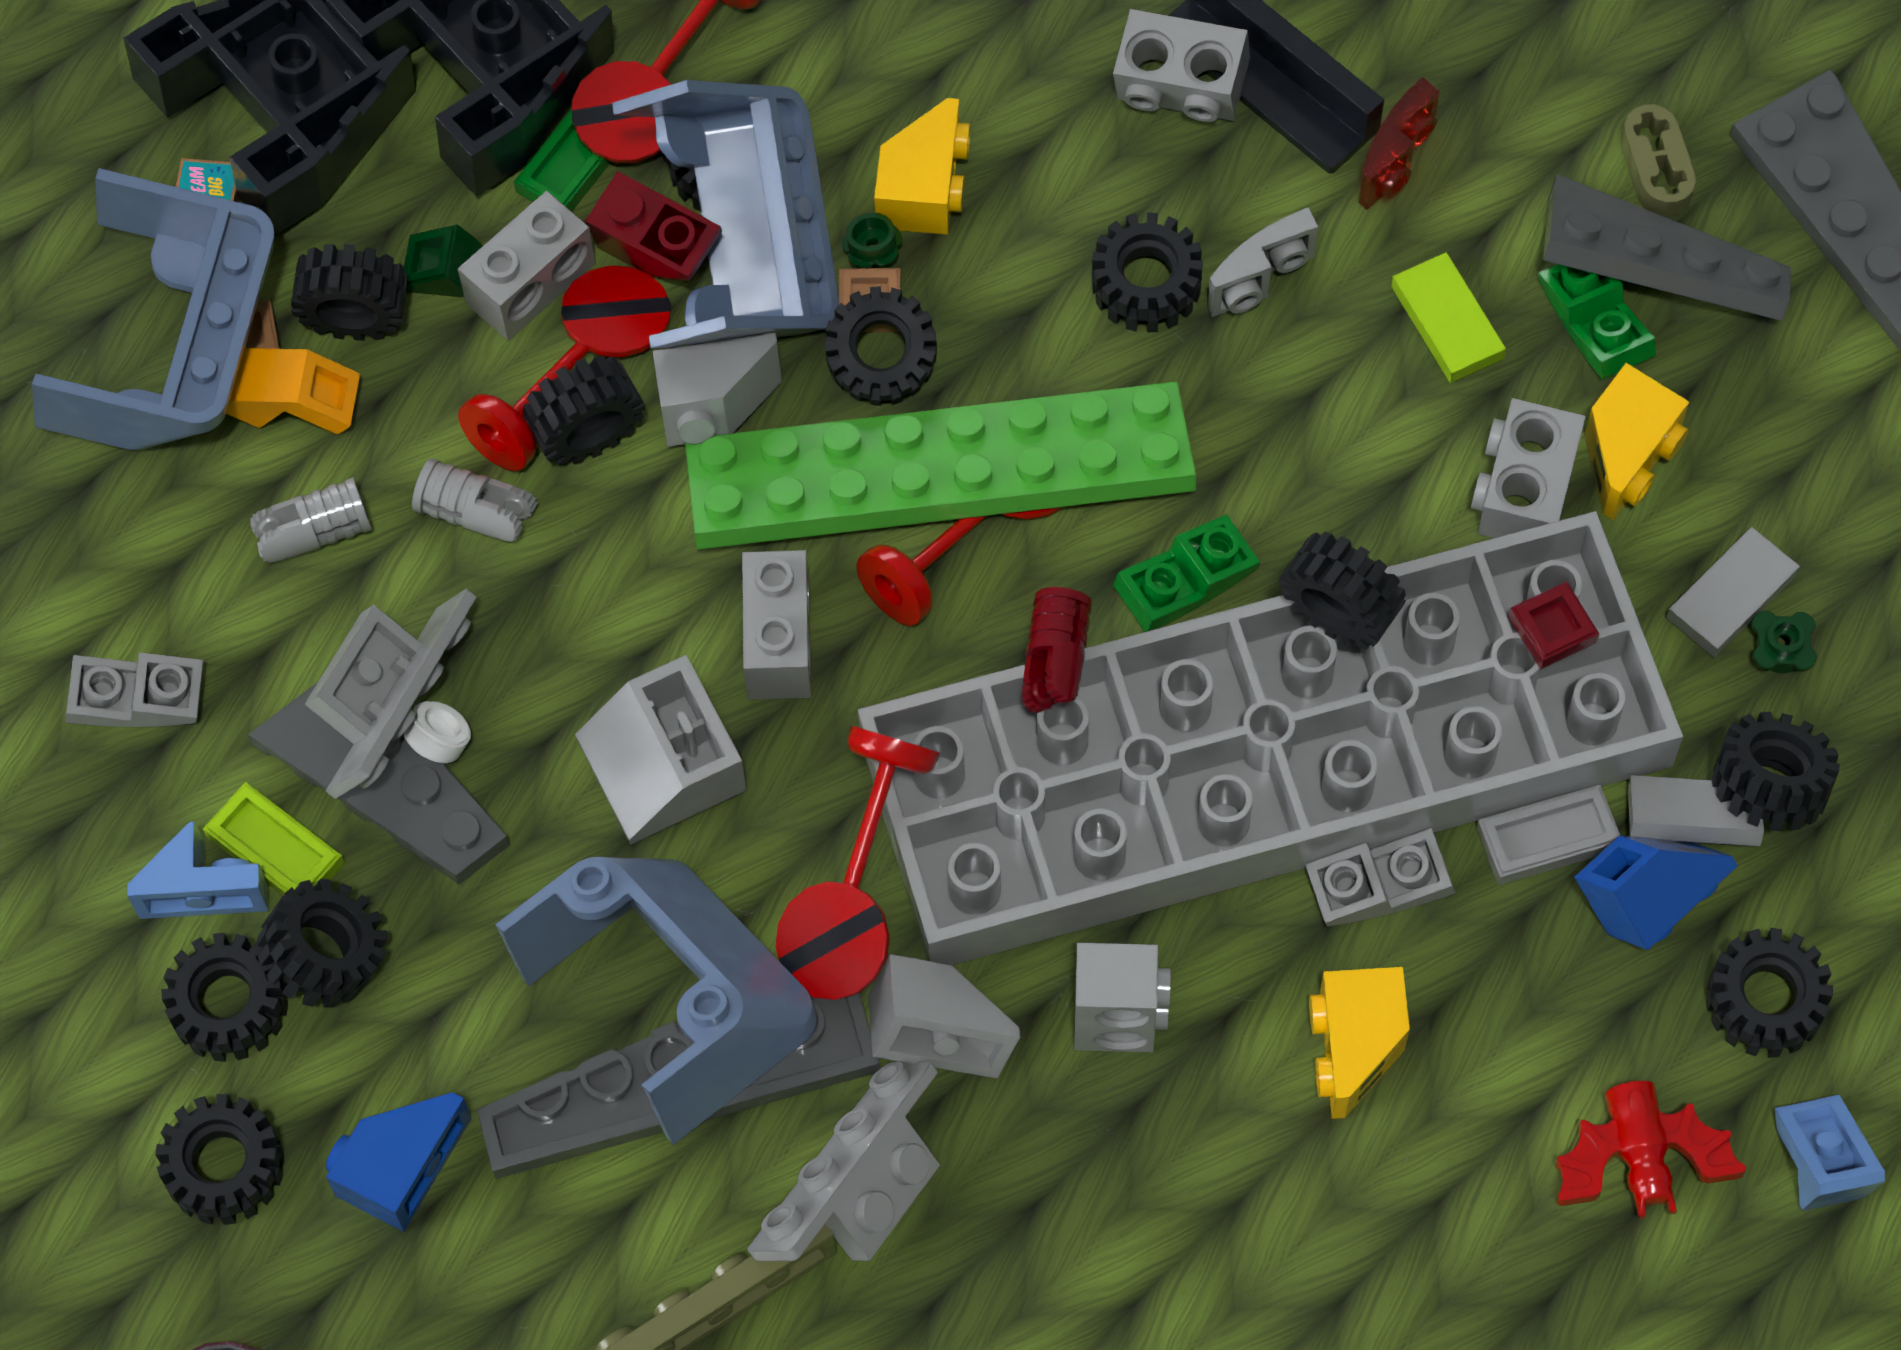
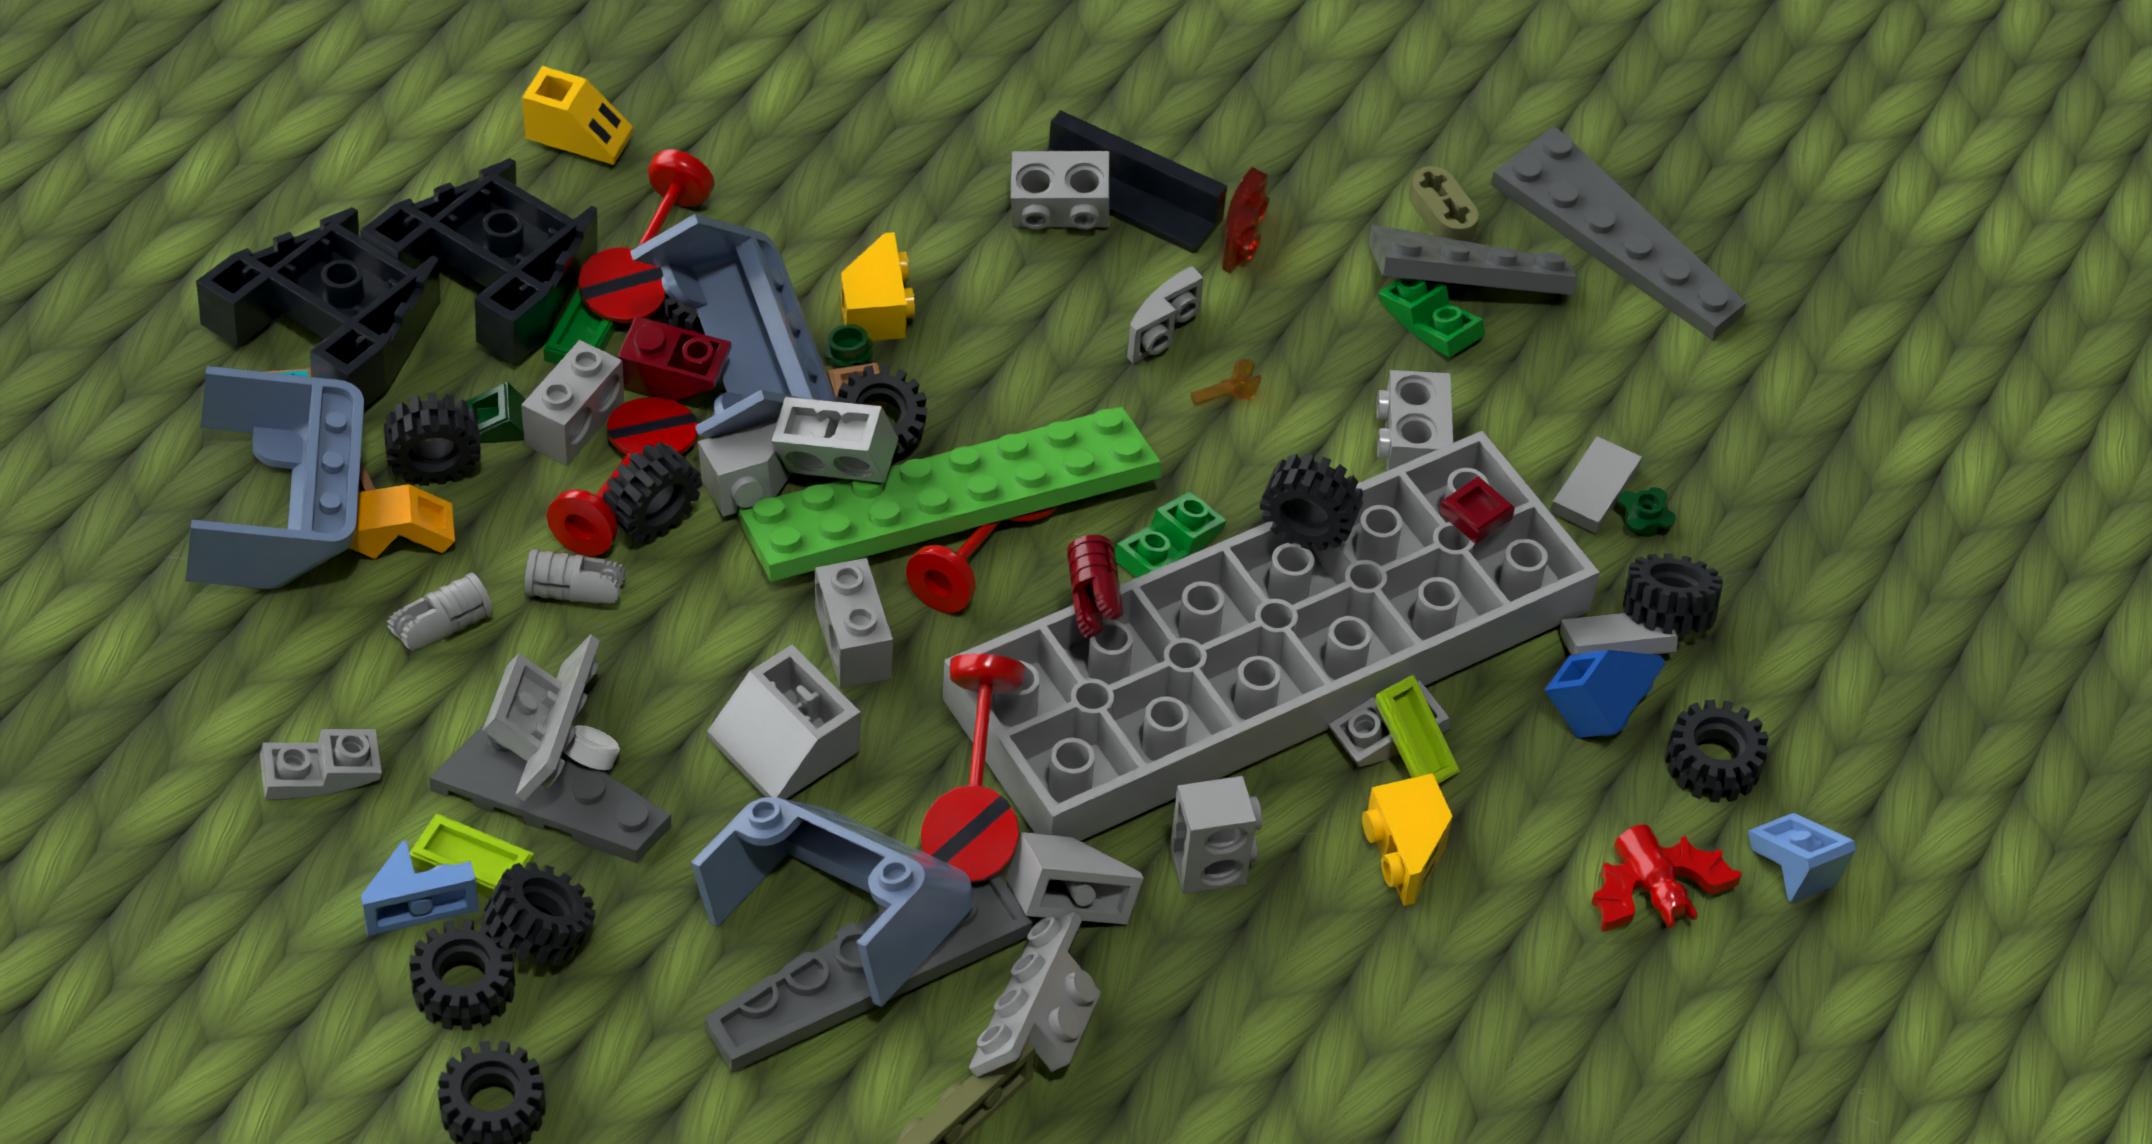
camera: 20 degrees left, 15 degrees down
blue slope [326,1092,471,1232] -> none
black tyre [1092,212,1203,333] -> none
lime tile [1391,252,1506,383] -> none
light grey tile [1476,784,1620,885] -> none
yellow slope [1584,363,1689,520] -> none
none -> light grey brick [771,397,898,483]
none -> clear orange hand [1191,359,1262,404]
none -> lime tile [1375,674,1460,784]

